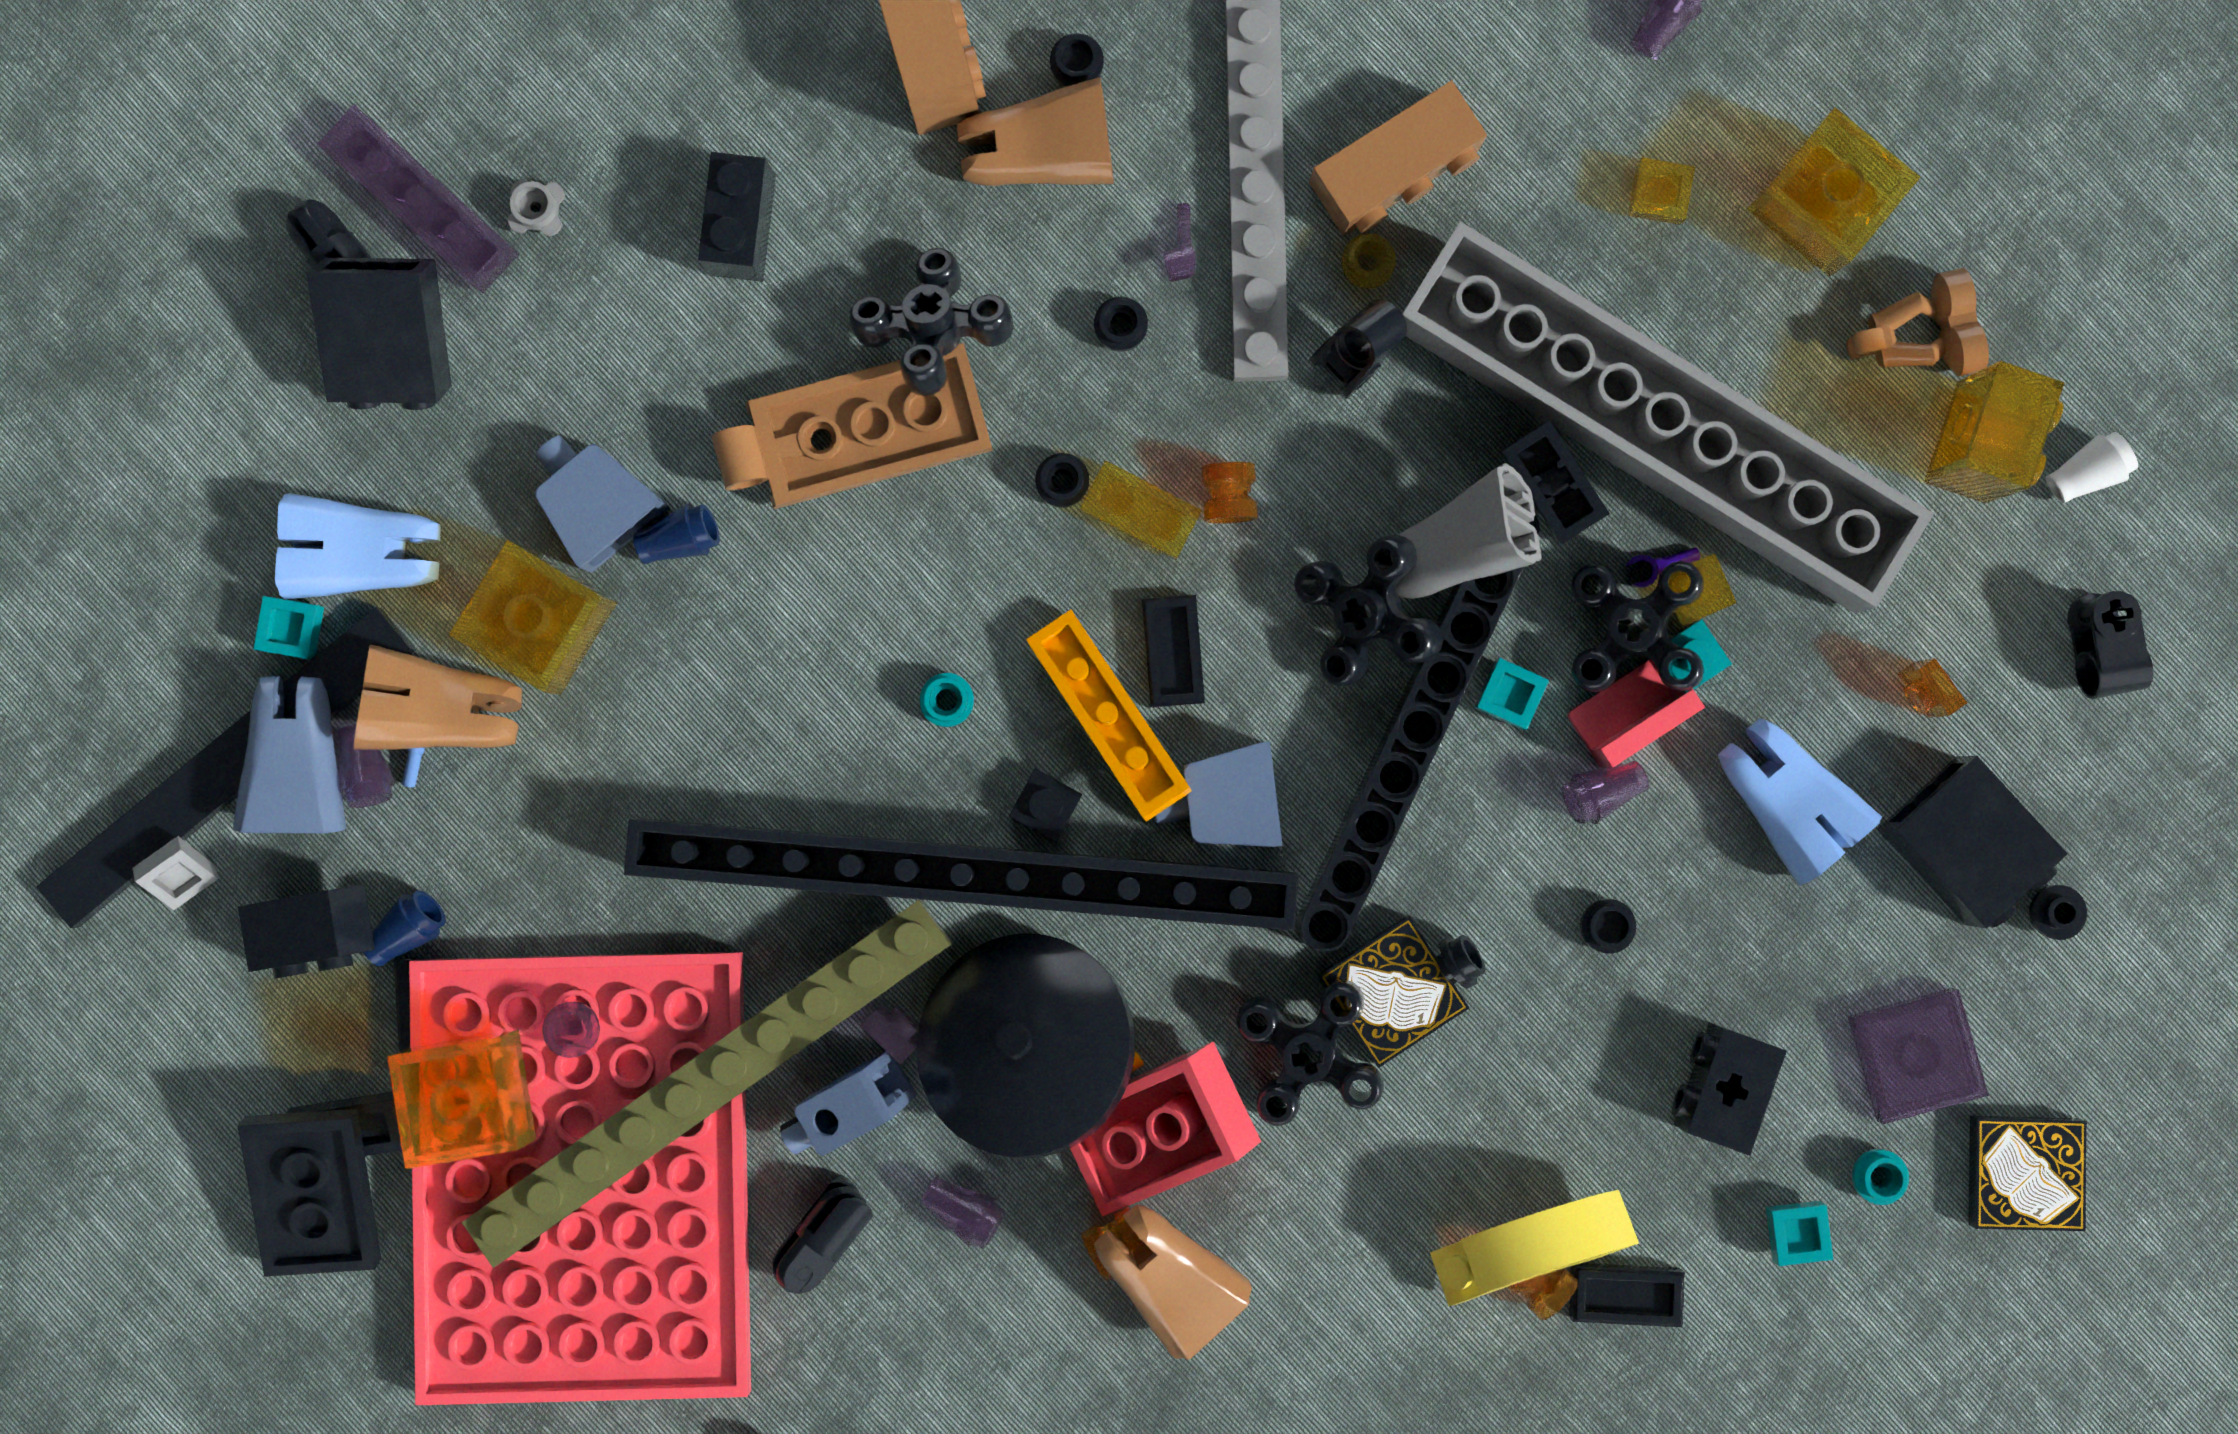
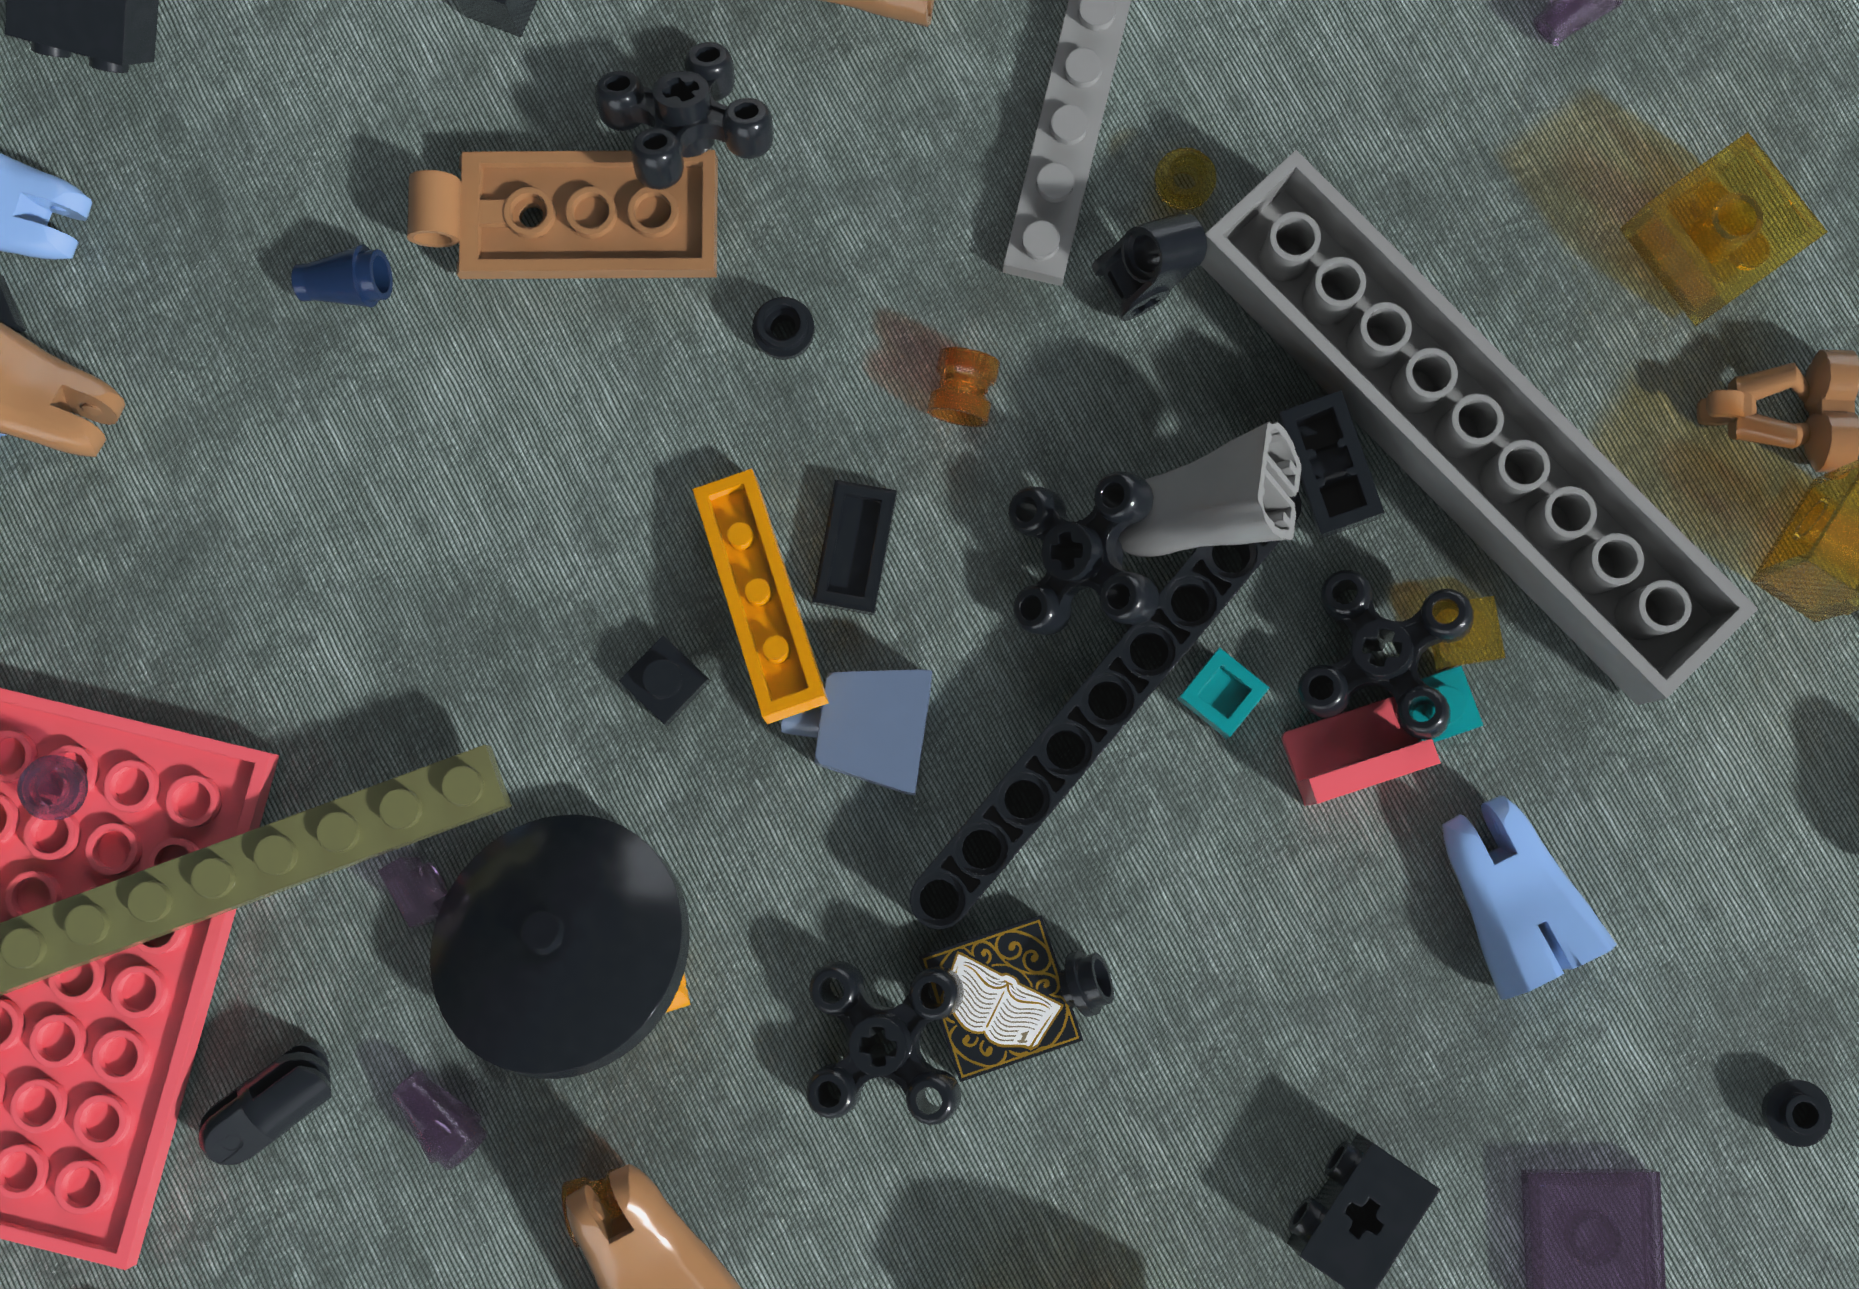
camera: 20 degrees right, 5 degrees down
clear yellow brick [449,539,617,695] -> none
sand blue torso [534,435,671,573] -> none
black brick [624,818,1299,930] -> none
sand blue torso [780,1048,917,1156] -> none
teal plate [919,673,974,727] -> none
coral slope [1070,1041,1261,1216] -> none
clear yellow plate [1080,460,1202,561] -> none
black plate [1094,296,1148,352] -> none
clear purple hand [1163,203,1196,282] -> none
medium nougat brick [1309,80,1487,237] -> none
clear purple cone [1562,761,1649,824] -> none
black plate [1580,899,1636,954] -> none
dark purple hand [1625,547,1700,589] -> none
clear yellow plate [1628,157,1695,225] -> none
black brick [1877,756,2067,929] -> none
clear orange plate [1898,658,1967,718] -> none

